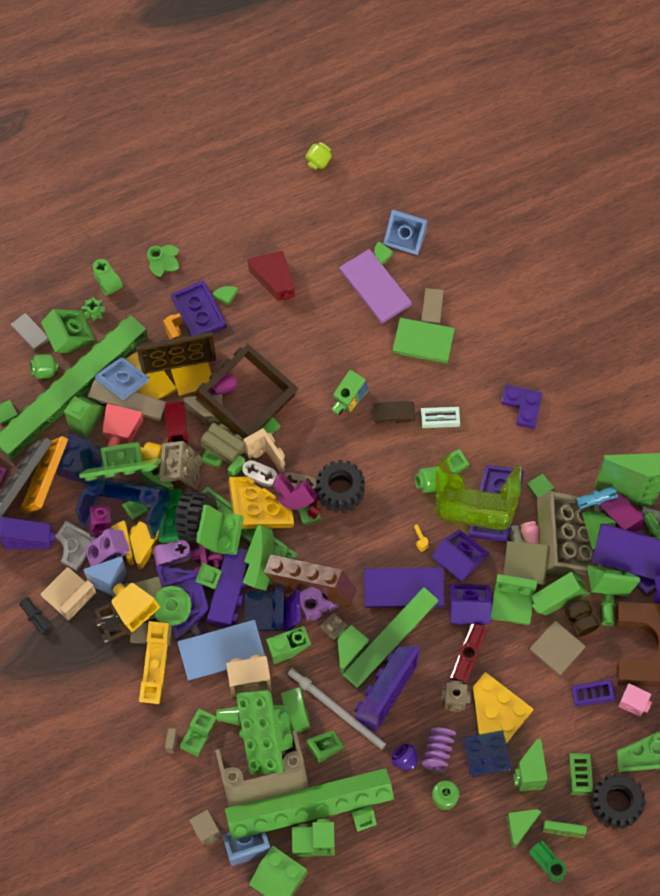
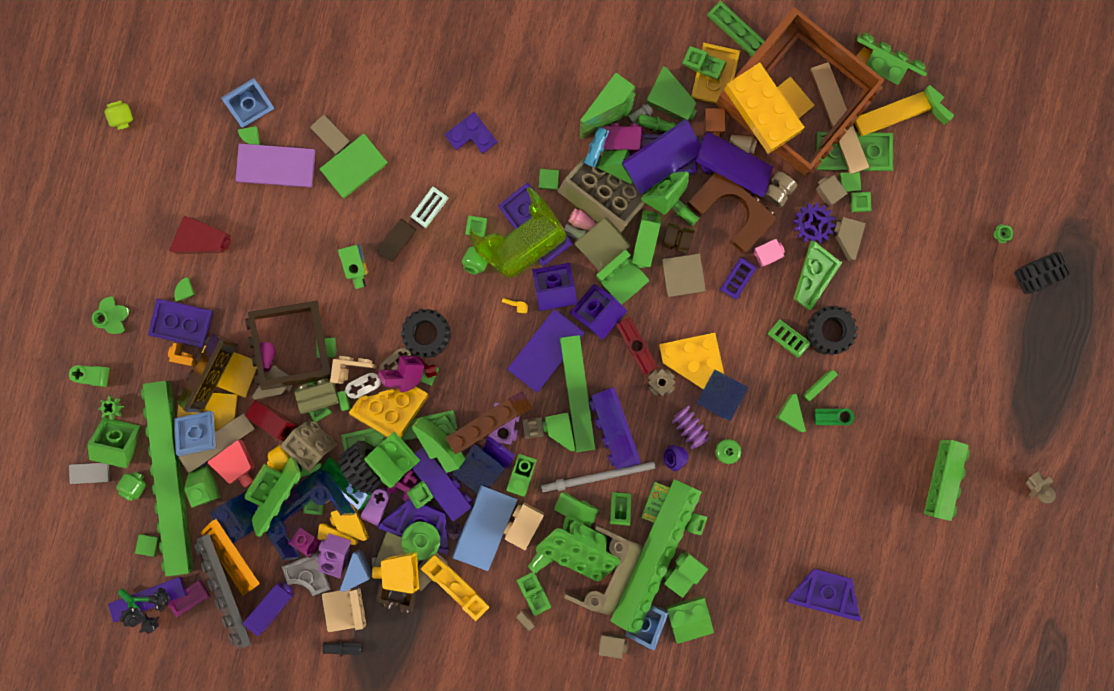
camera: 45 degrees left, 20 degrees up
bright green slope [513,739,548,792] -> none
none -> bright green tile [641,482,670,523]

